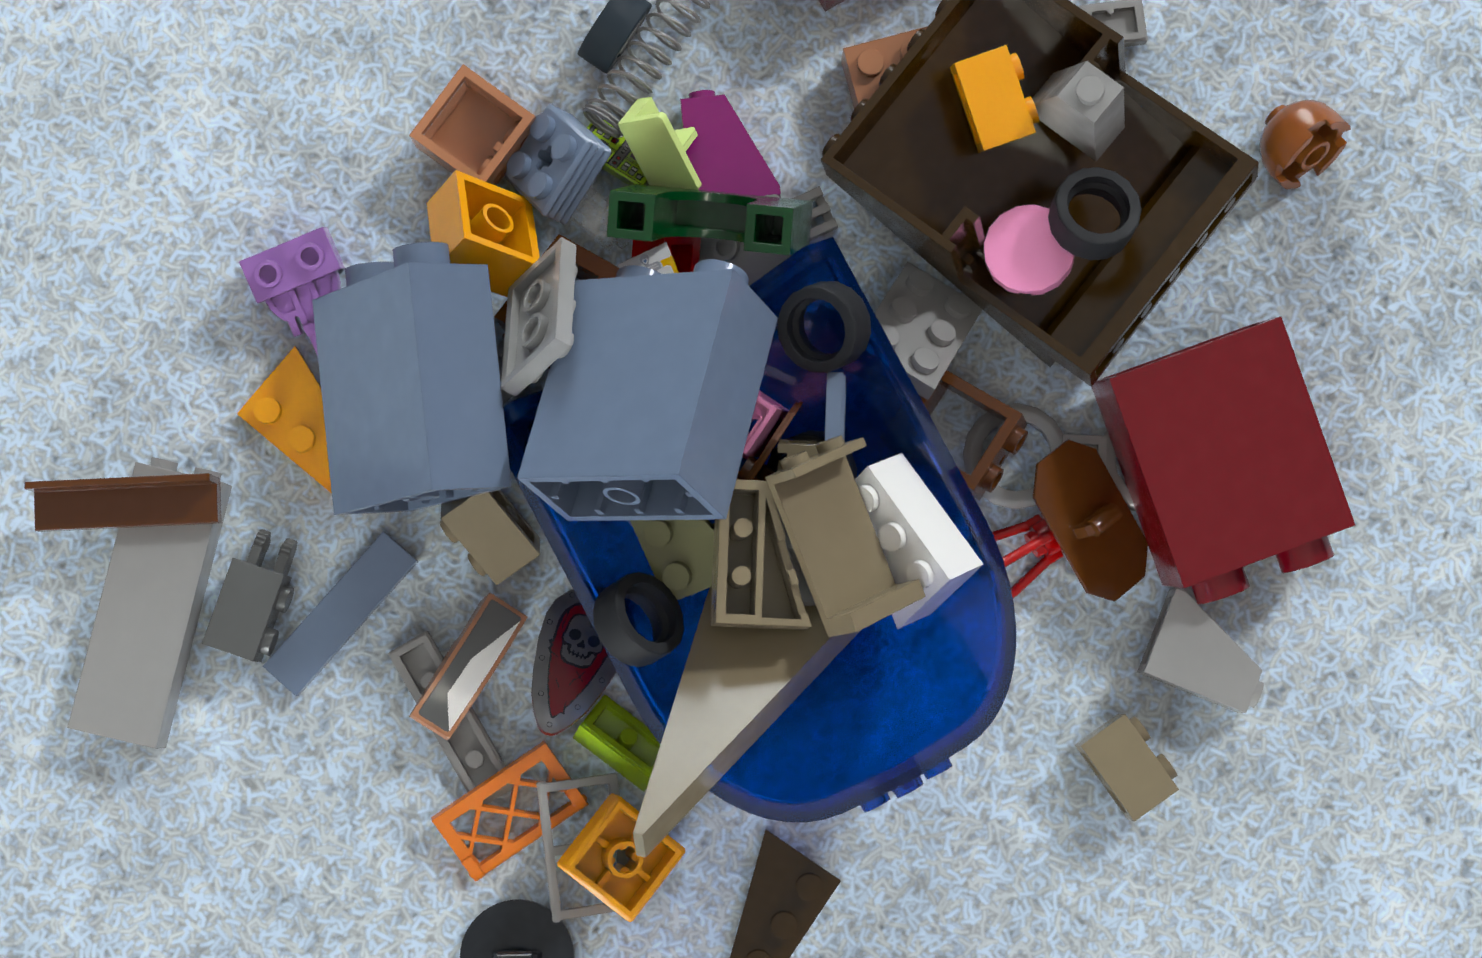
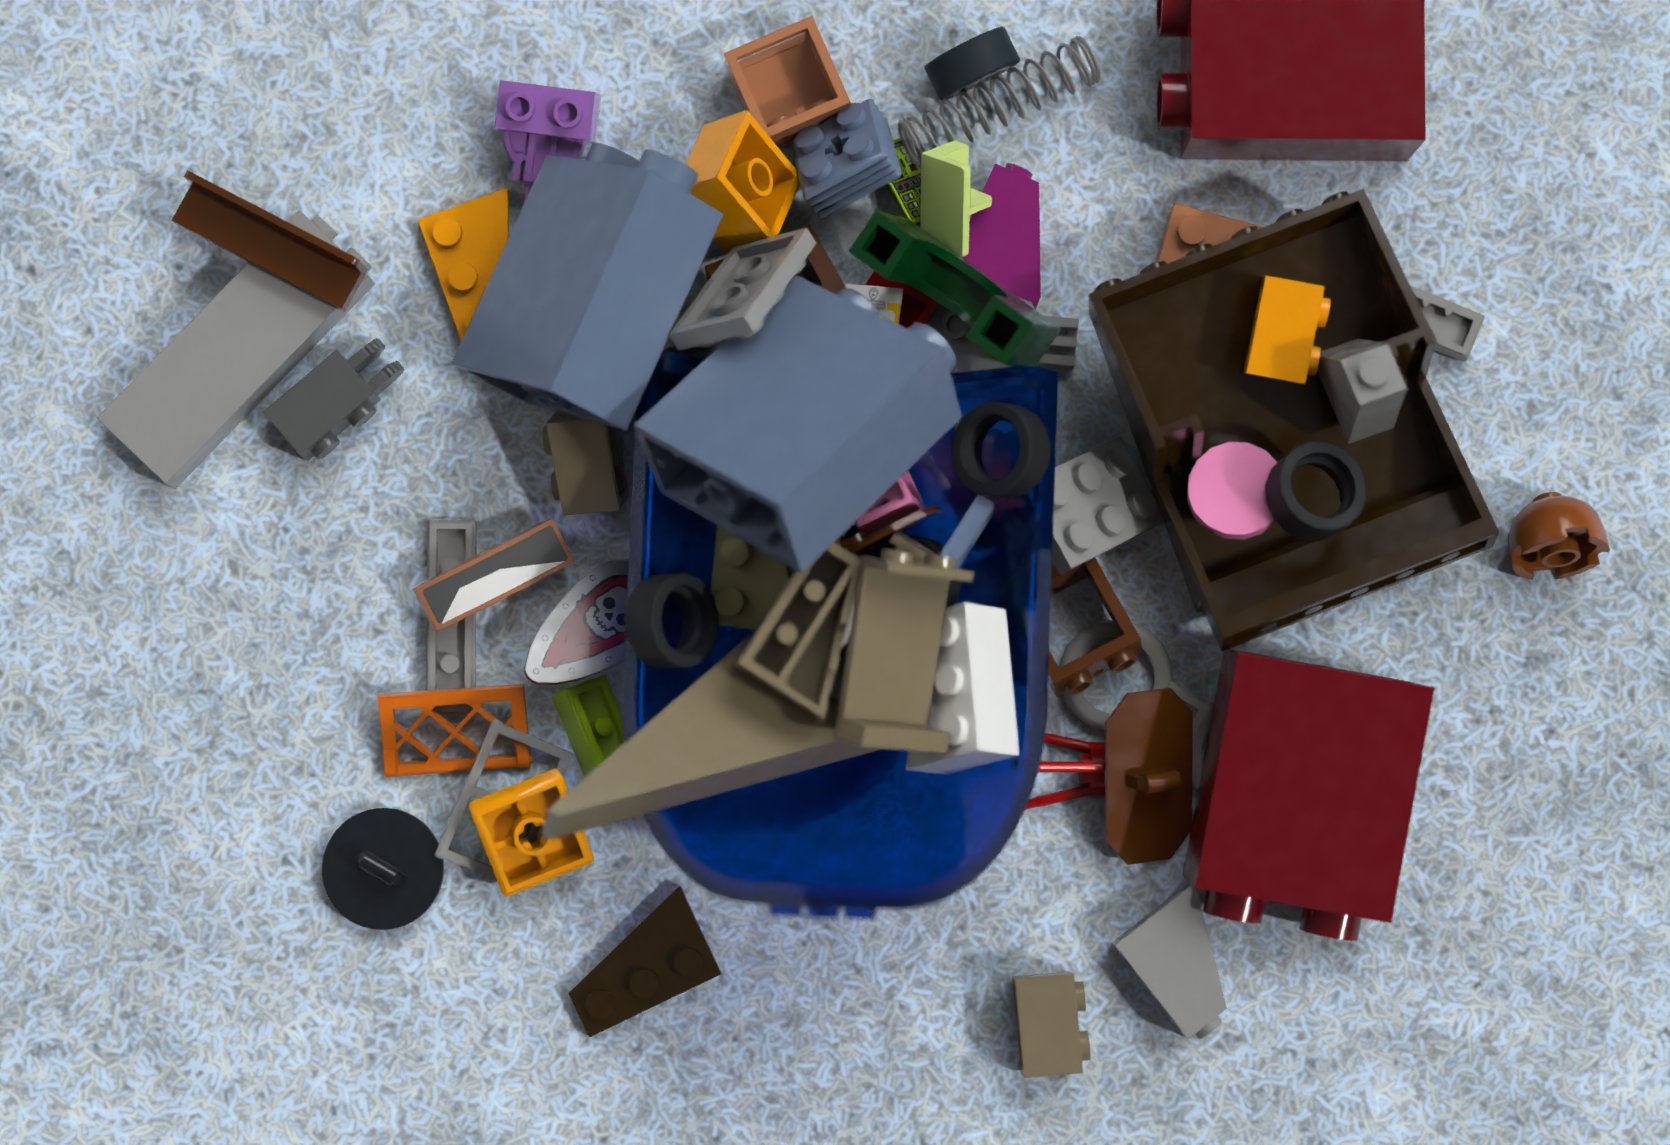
camera: 30 degrees right, 0 degrees up
sand blue tile [262,531,419,696] -> none

